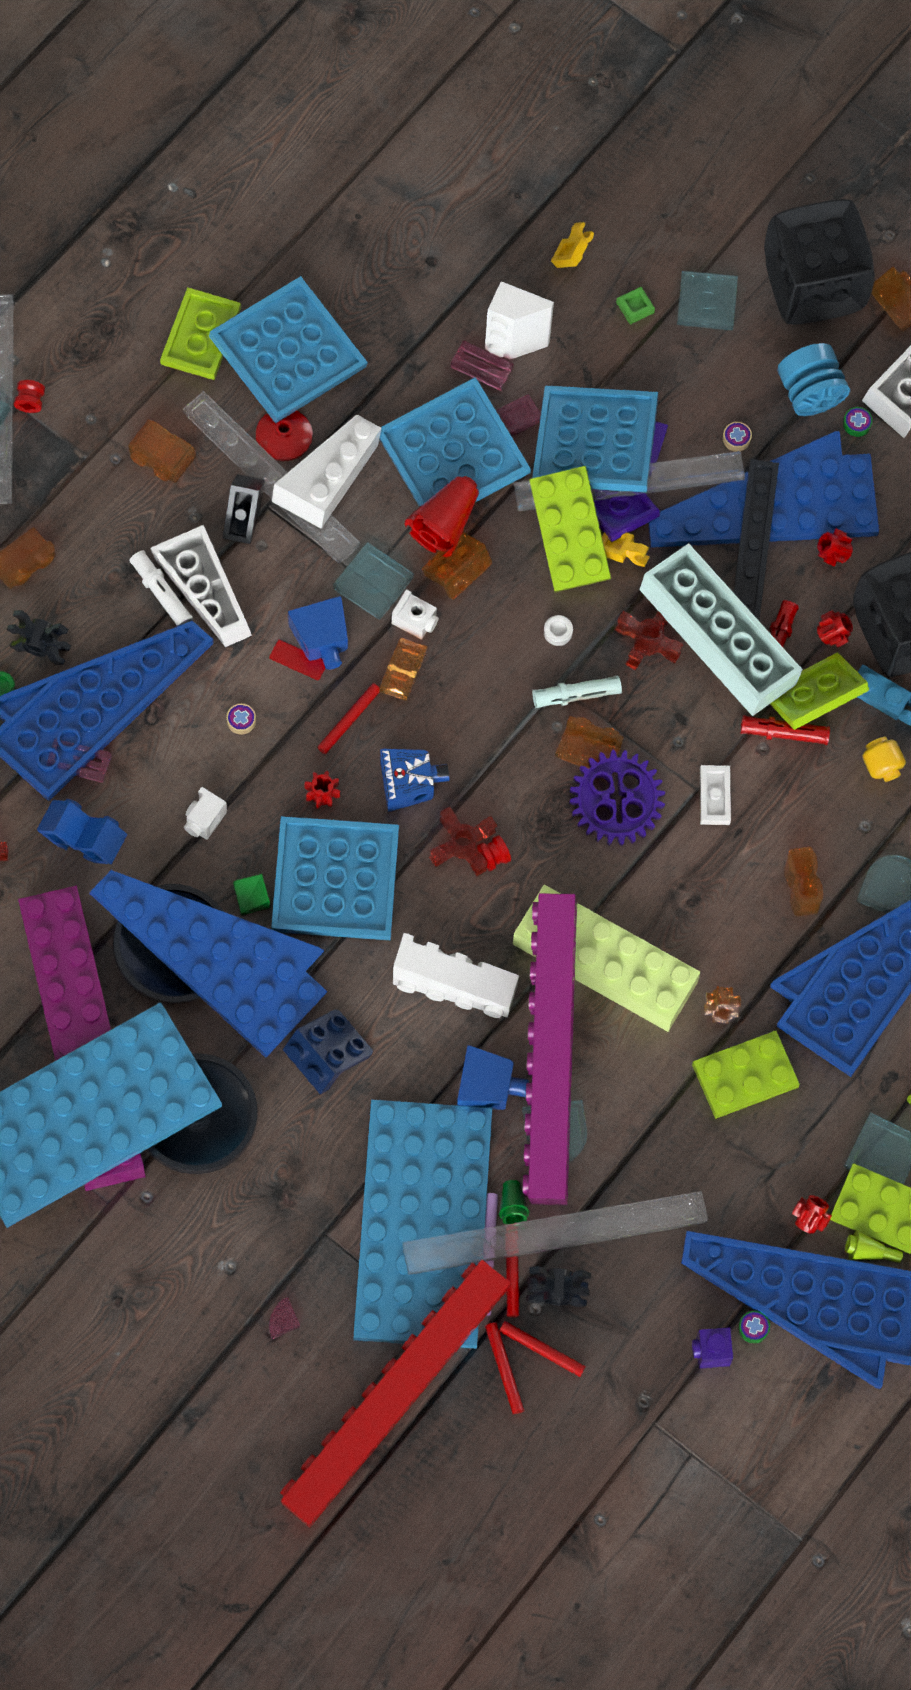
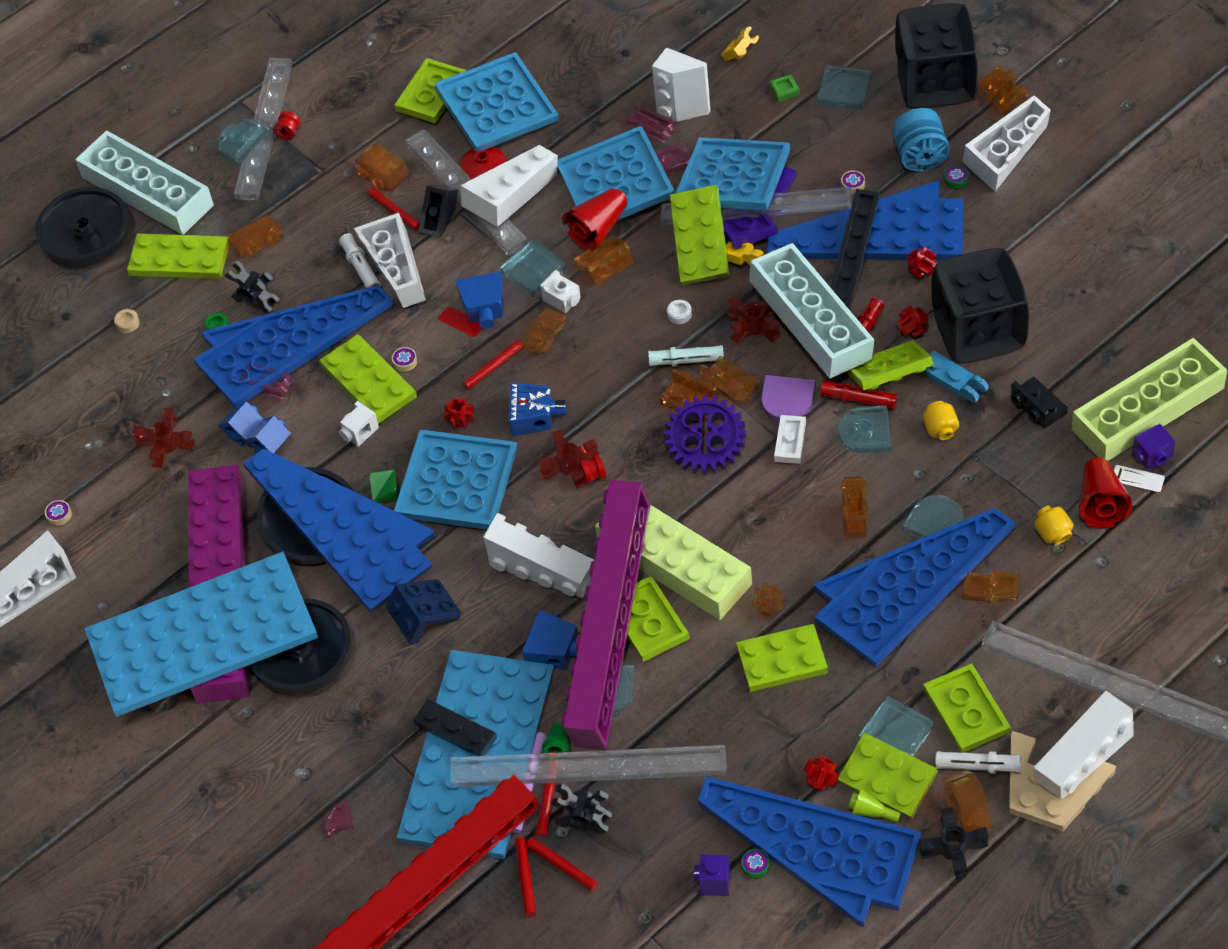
camera: 20 degrees right, 15 degrees down
none -> lime plate [319,334,417,424]
none -> red bar [368,188,420,231]
none -> black plate [413,699,497,759]
none -> lime plate [627,576,690,662]
none -> clear orange bracket [697,356,759,402]
none -> medium lavender tile [762,375,815,422]
none -> clear light blue tile [838,405,891,453]

